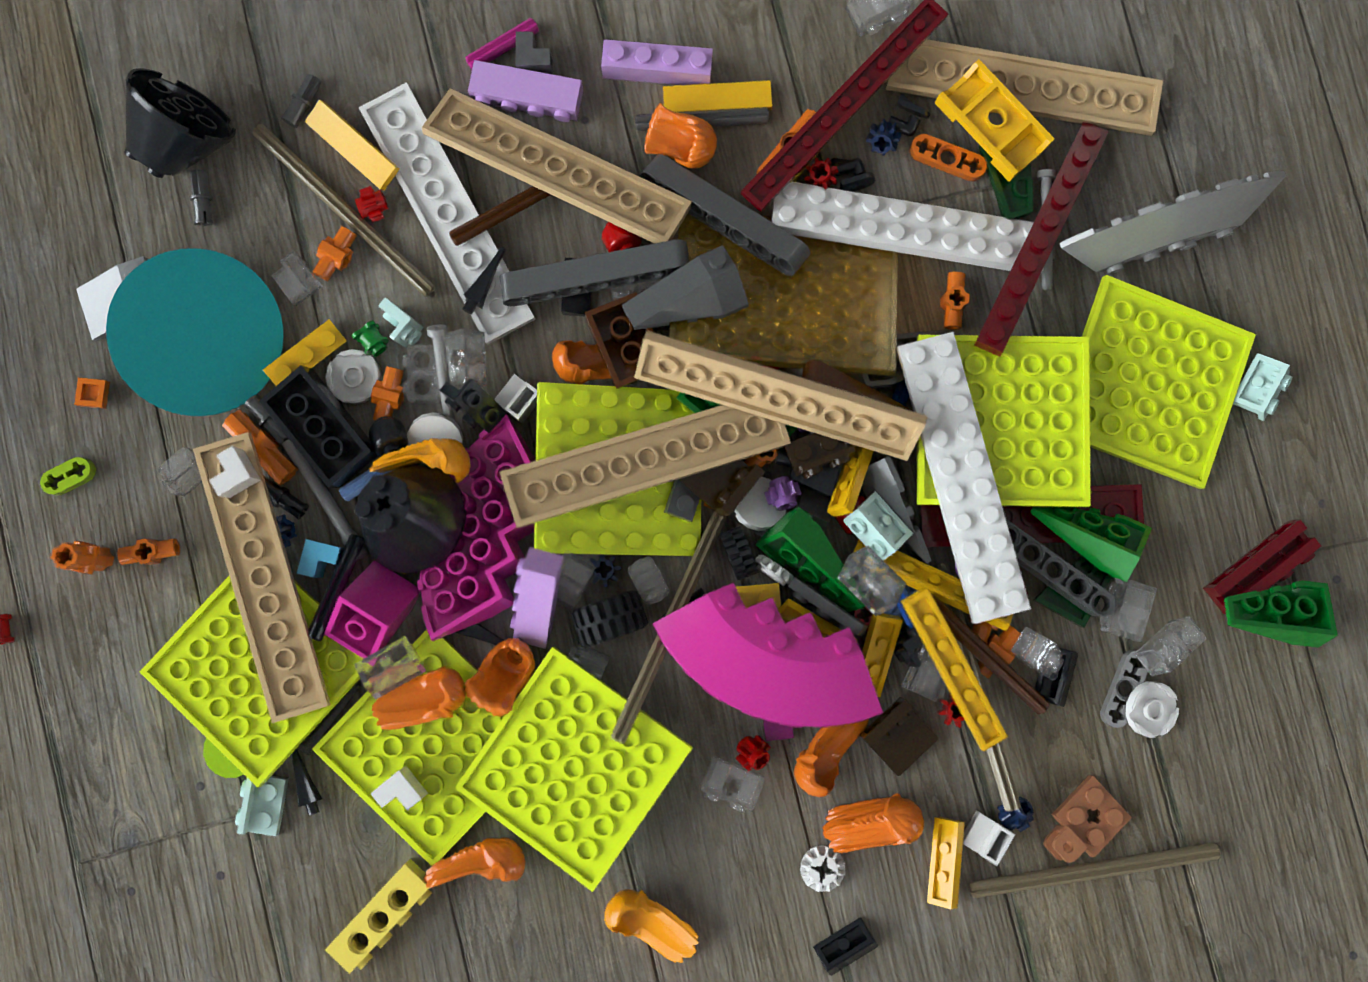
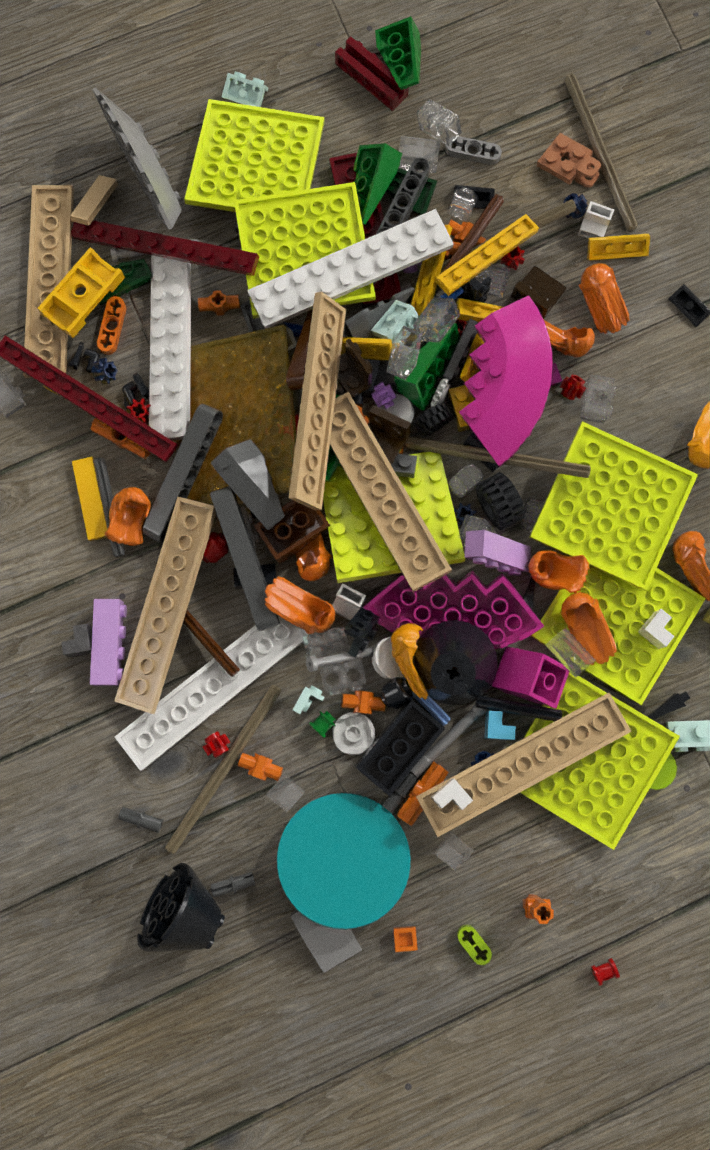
camera: 100 degrees left, 5 degrees down
orange axle [117,539,180,565] -> none
yellow plate [263,319,347,386] -> none
black pin [264,476,309,520] -> none
yellow tile [304,100,400,191] -> none
black piece [462,247,506,314] -> none
dark pink axle [465,18,539,70] -> none
lavender brick [601,39,713,85] -> none
white gear [800,846,845,892] -> none
white tile [1126,681,1179,738] -> none
none -> tan tile [70,175,118,226]
none -> orange hair [264,576,336,634]
none -> clear brick [386,326,423,380]

